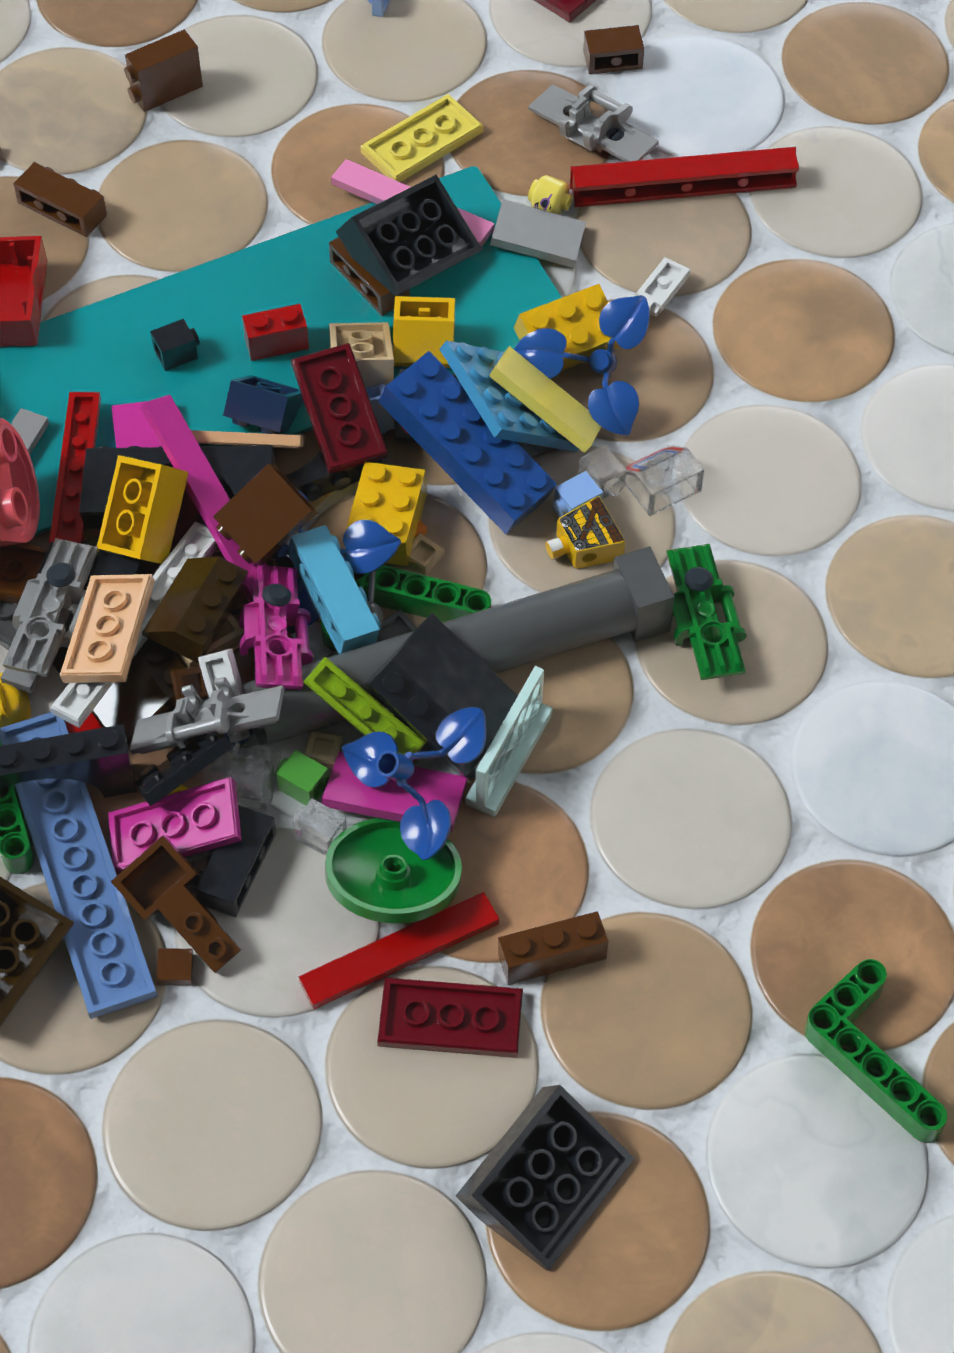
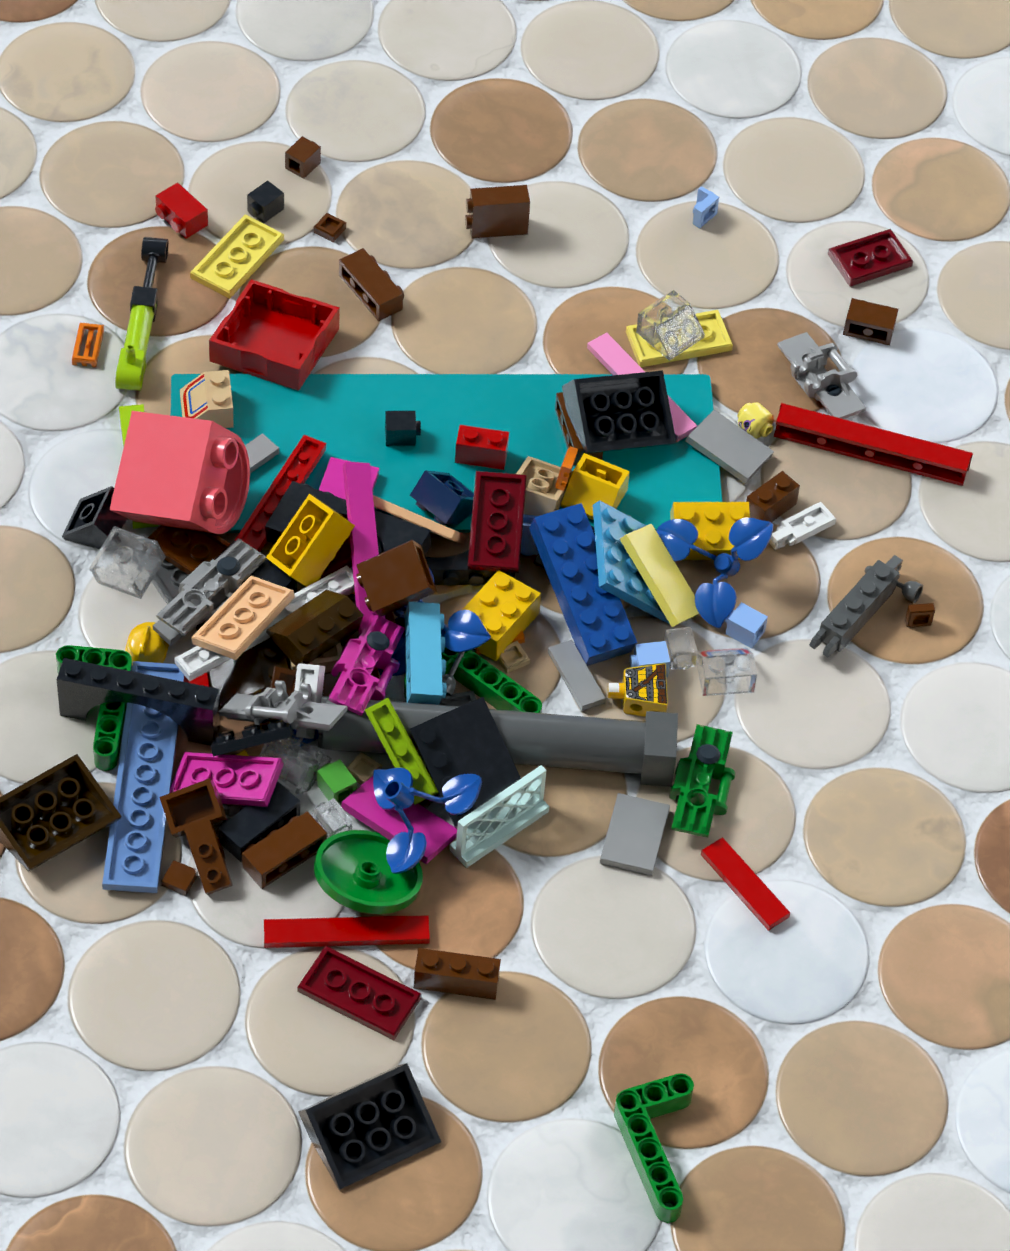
camera: 20 degrees right, 5 degrees down
none -> reddish brown brick [242,811,327,889]
none -> light grey tile [548,639,605,712]
none -> orange tile [555,446,578,491]
none -> light grey tile [600,793,670,876]
none -> clear slope [636,290,705,361]
none -> red tile [701,837,790,931]
none -> light blue brick [725,602,768,649]
none -> reddish brown brick [746,471,800,523]
none -> dark grey hinge [809,555,903,658]
none -> dark grey hinge [865,566,923,603]
none -> reddish brown tile [905,603,935,627]

